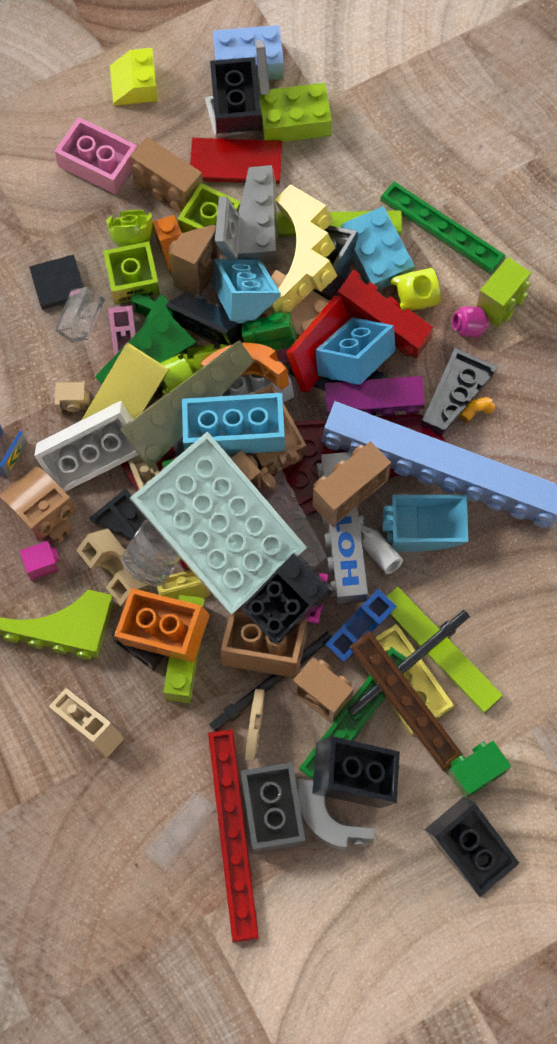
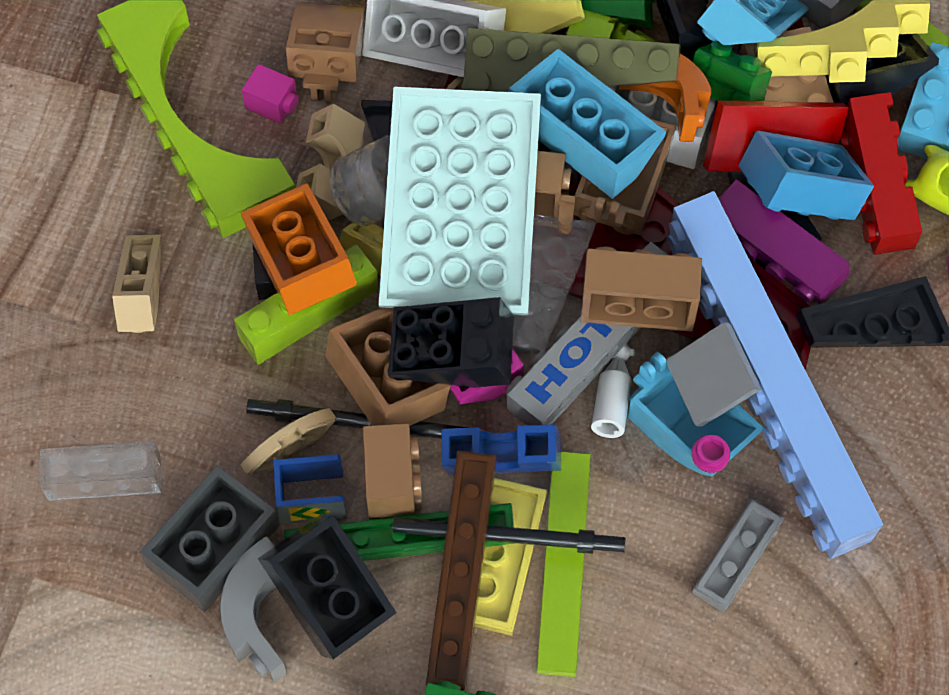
camera: 45 degrees right, 5 degrees down
red tile [208,729,259,943] -> none
light orange arm [459,397,495,423] -> none
none -> blue piece [273,454,346,524]
none -> light grey tile [666,322,762,427]
none -> dark pink plate [691,435,730,473]
none -> light grey tile [692,499,784,614]

